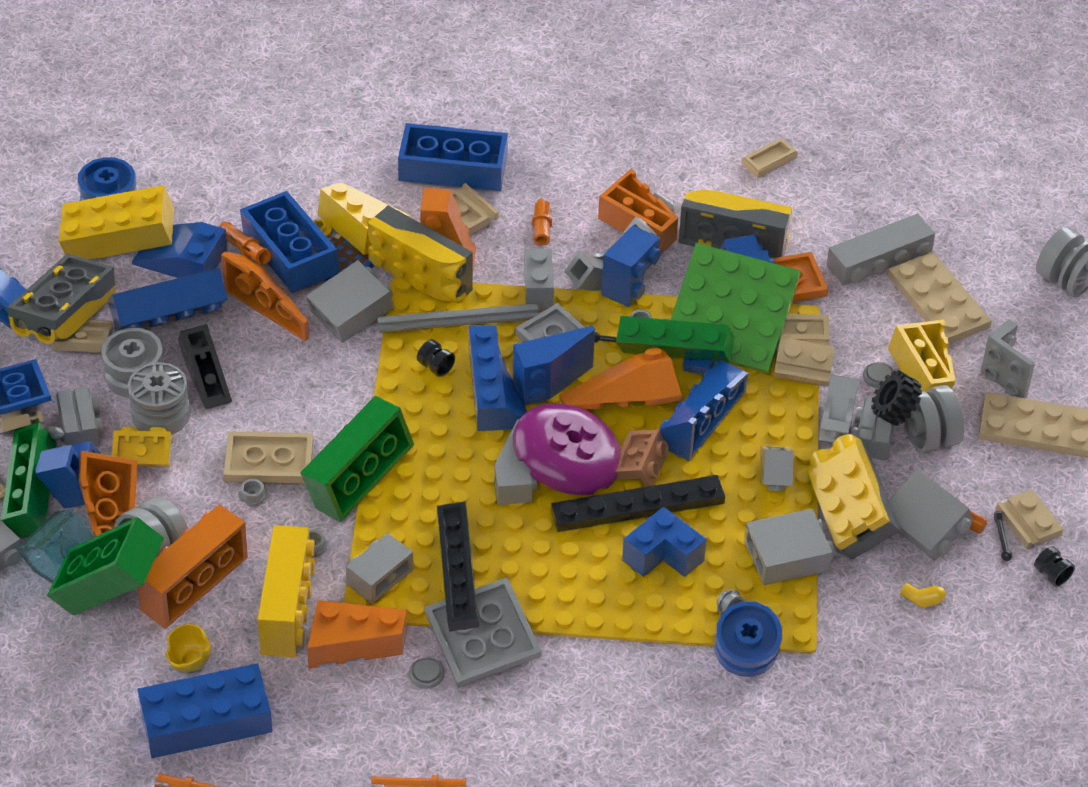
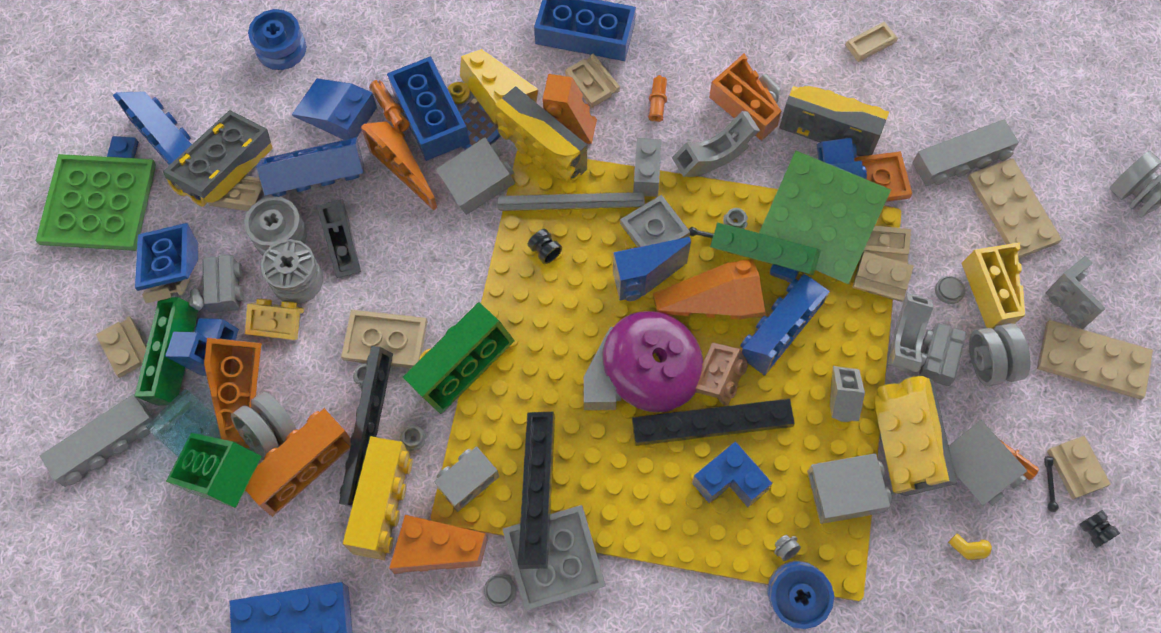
camera: 10 degrees right, 20 degrees up
yellow brick [59,185,174,260] -> none
yellow hair [165,623,211,673] -> none
blue wedge [469,325,527,431] -> none
blue brick [601,225,661,307] -> none
black tyre [871,370,922,426] -> none
none -> black plate [339,346,393,507]

